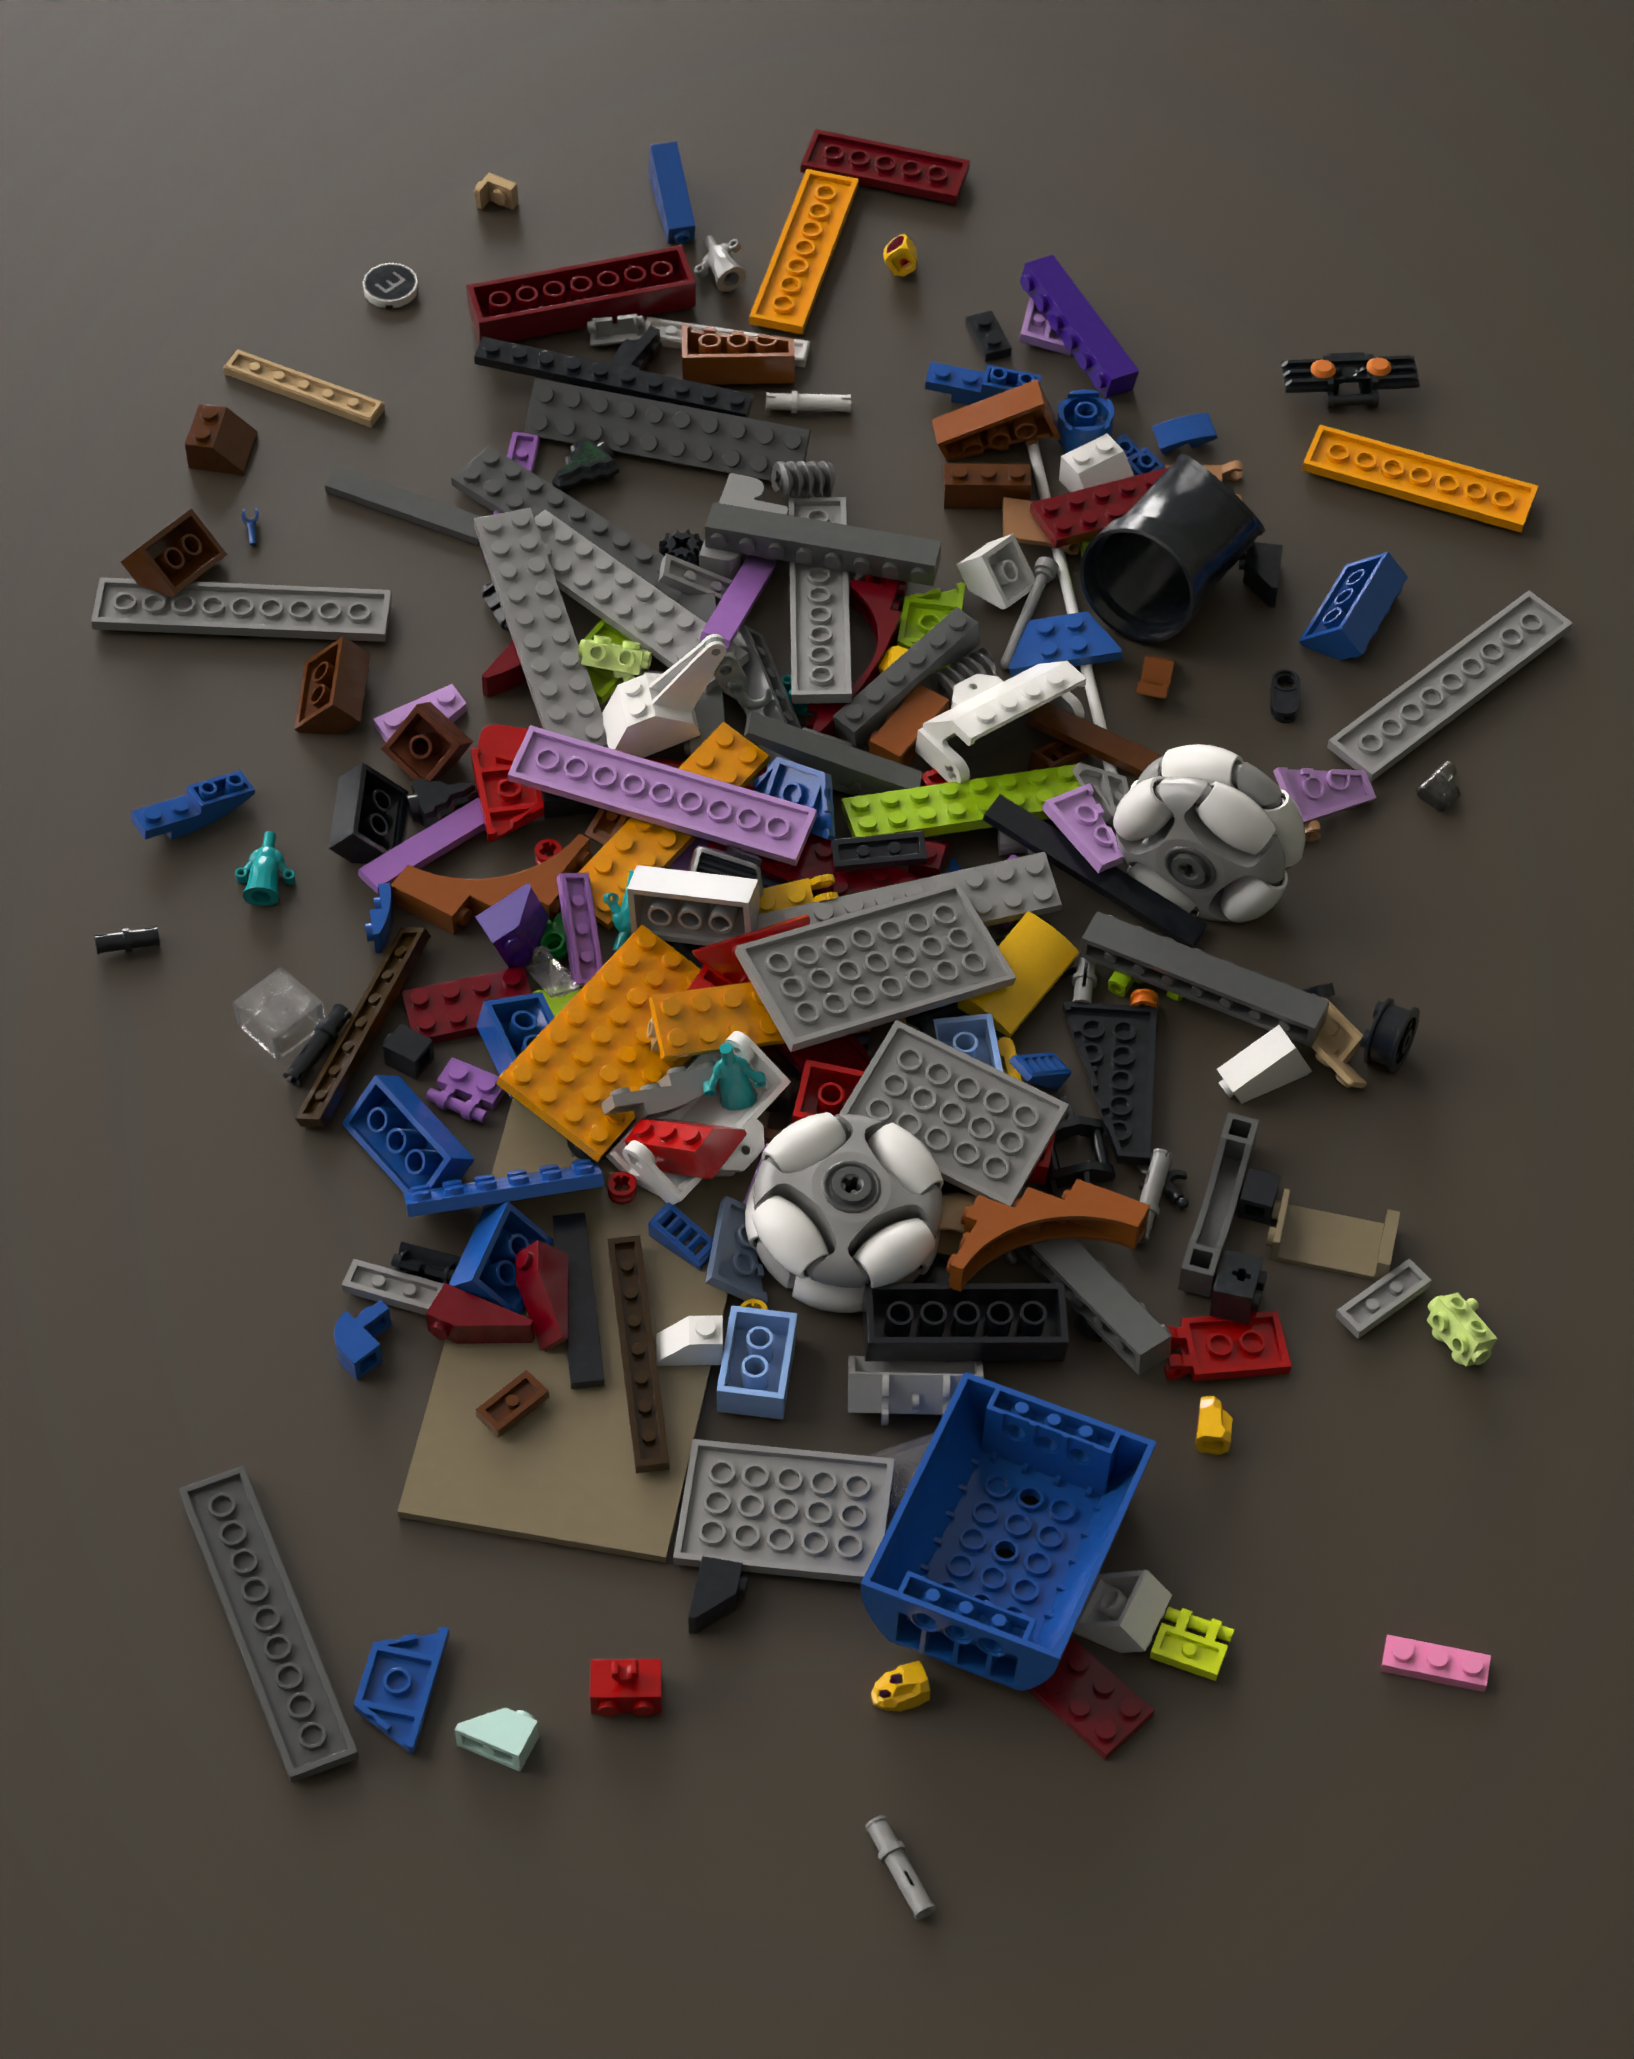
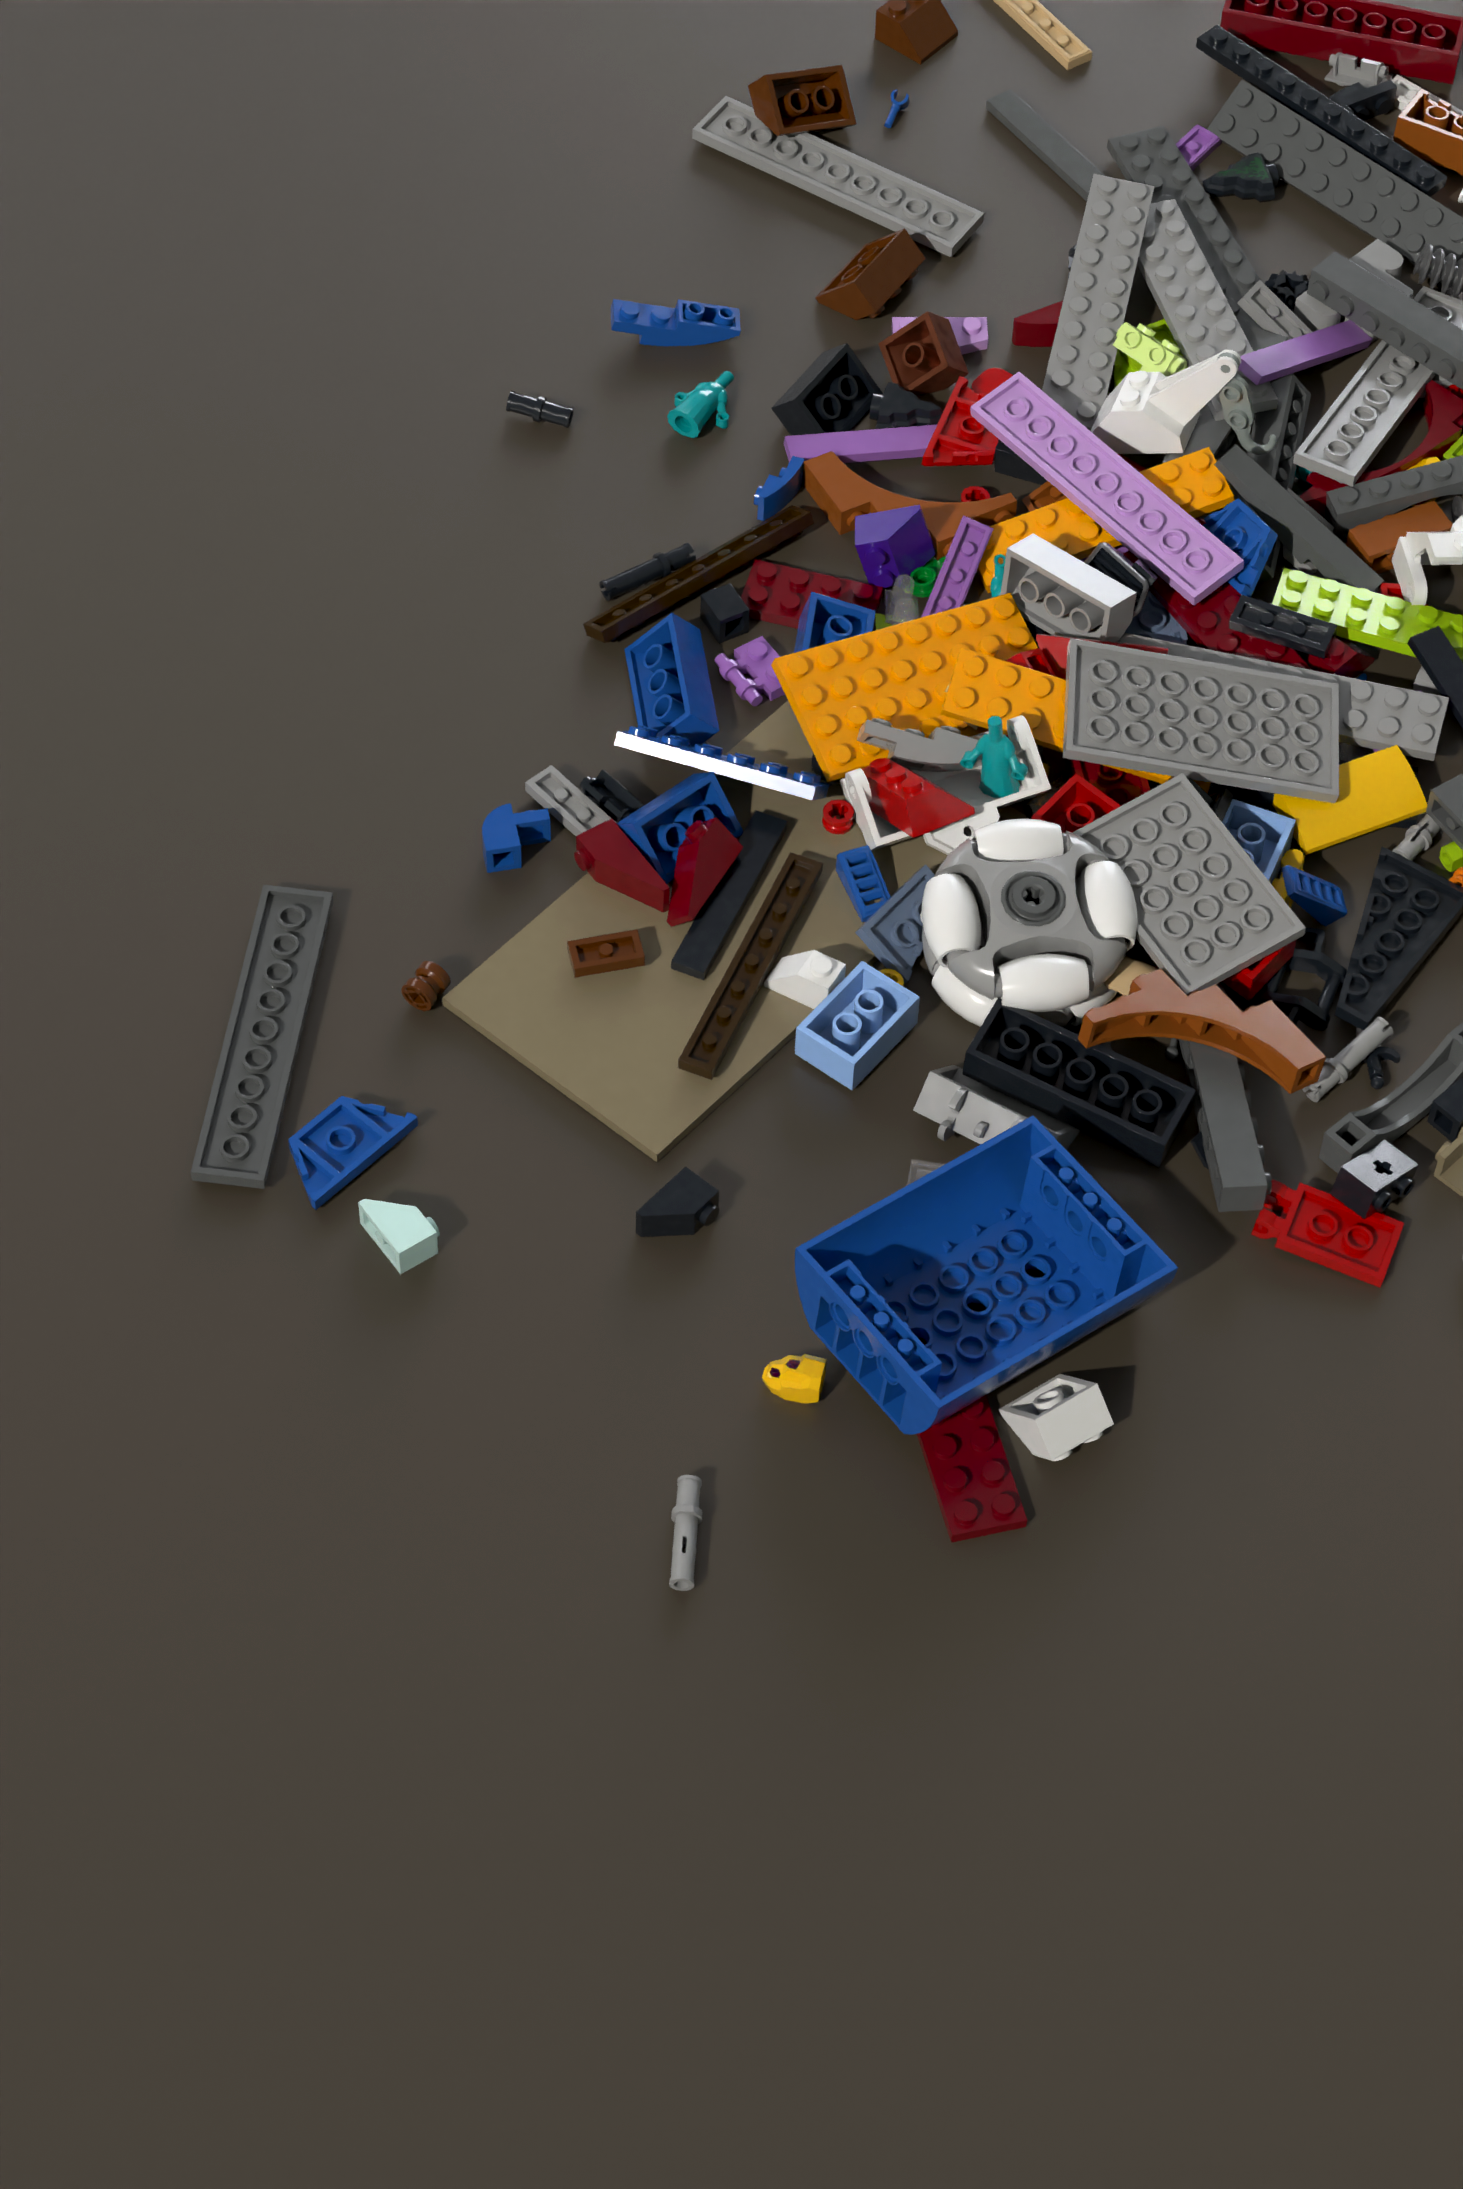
camera: 30 degrees right, 0 degrees up
clear brick [233,966,325,1060] -> none
red brick [590,1659,662,1717] -> none
light grey plate [673,1439,895,1583] -> none
yellow hinge [759,874,839,914] -> none
neon yellow plate [1150,1607,1235,1681] -> none
yellow rock [1195,1396,1233,1455] -> none
bright pink plate [1381,1634,1491,1692] -> none
none -> reddish brown wheel [401,961,451,1011]

